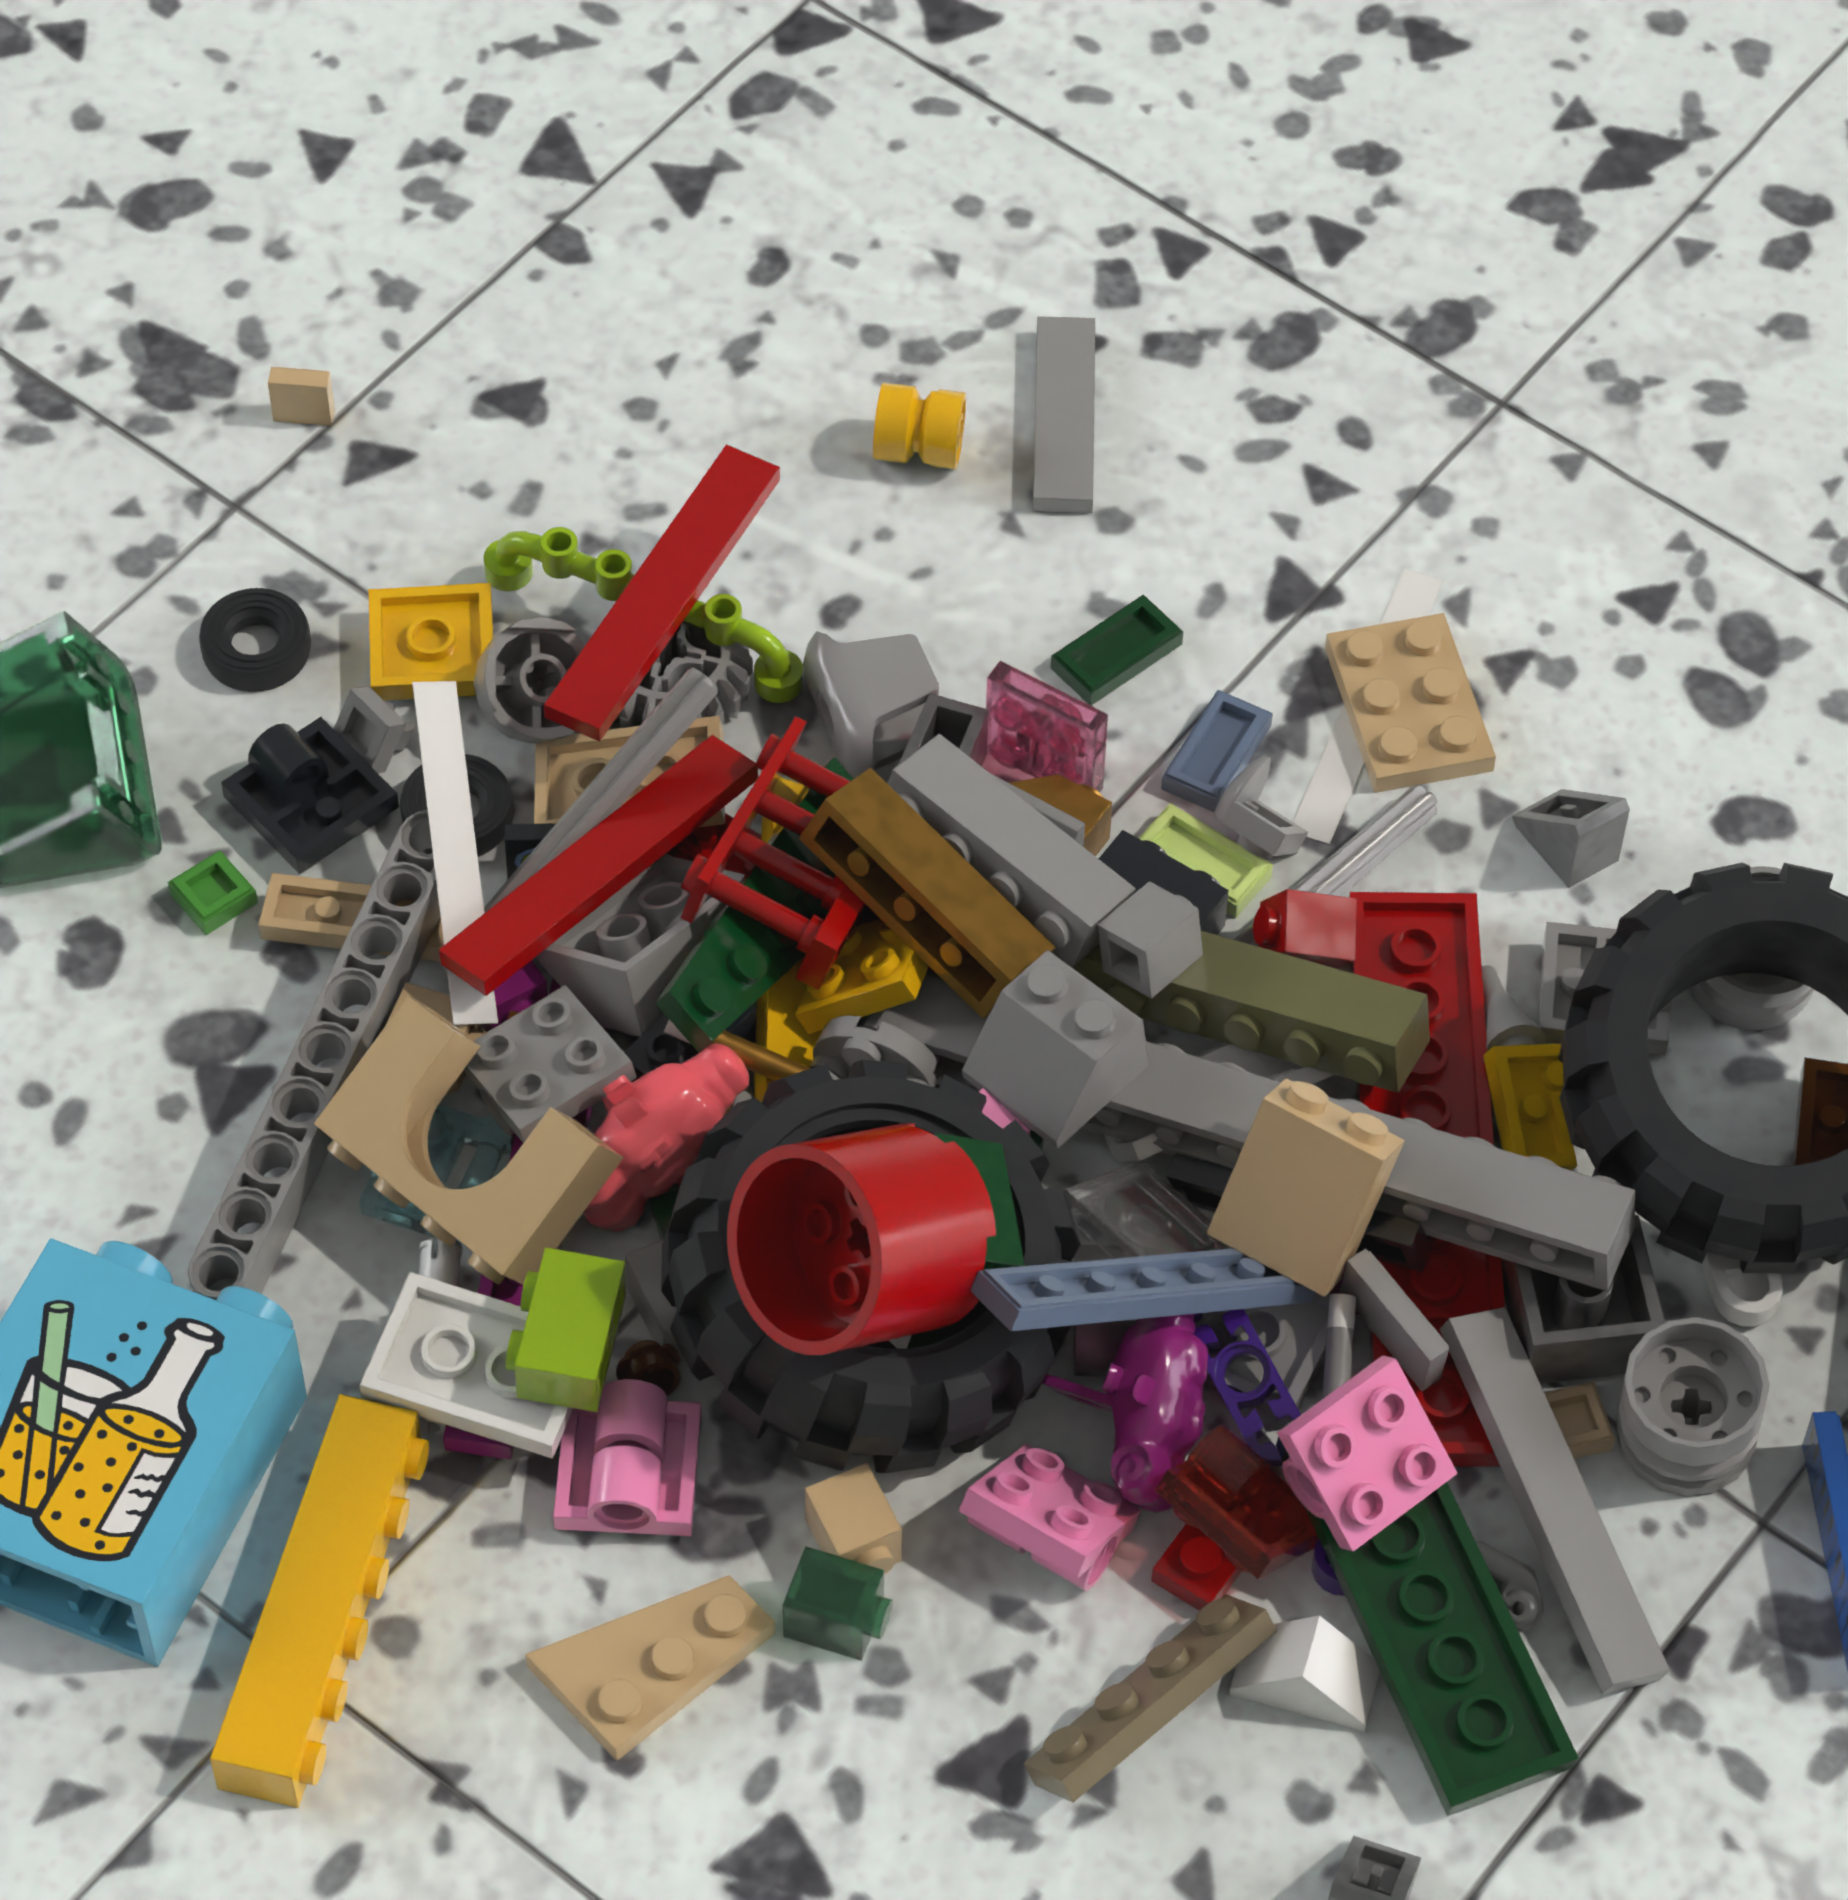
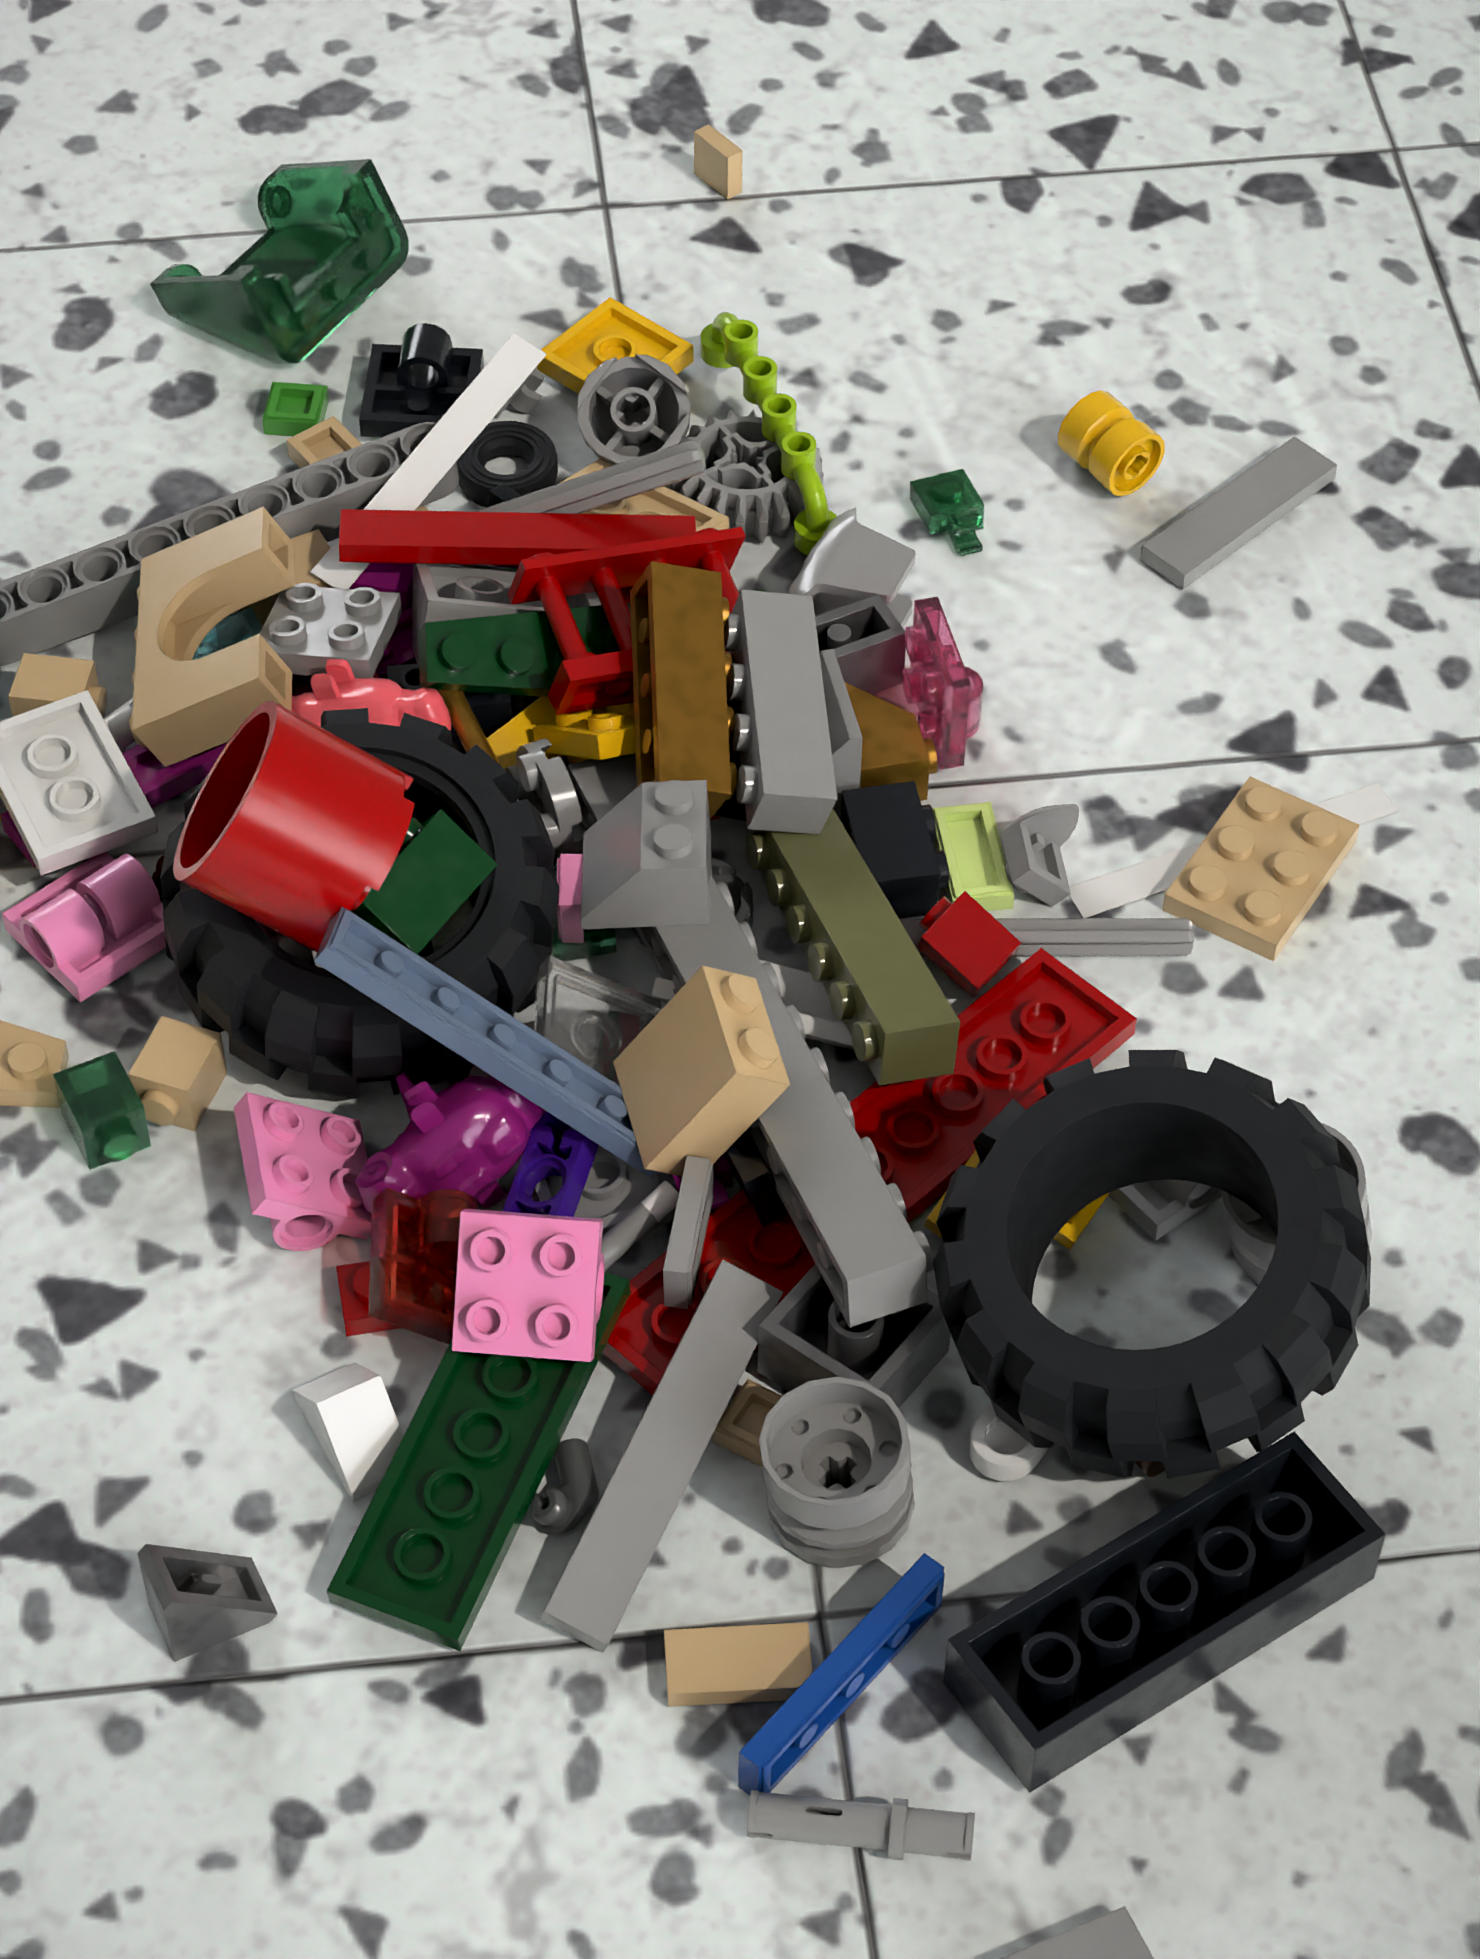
camera: 45 degrees right, 5 degrees down
black tyre [199,588,311,692] -> none
lime brick [505,1247,626,1412] -> none
red tile [544,444,780,742] -> none
dark tan plate [1023,1594,1277,1803] -> none
dark green tile [1051,594,1183,706] -> none
light grey brick [1097,881,1203,999] -> none
sand blue tile [1161,690,1273,812] -> none
flat silver slope [1512,789,1630,888] -> none
none -> tan brick [8,653,107,718]
none -> tan tile [664,1622,813,1707]
none -> clear green plate [909,469,984,556]

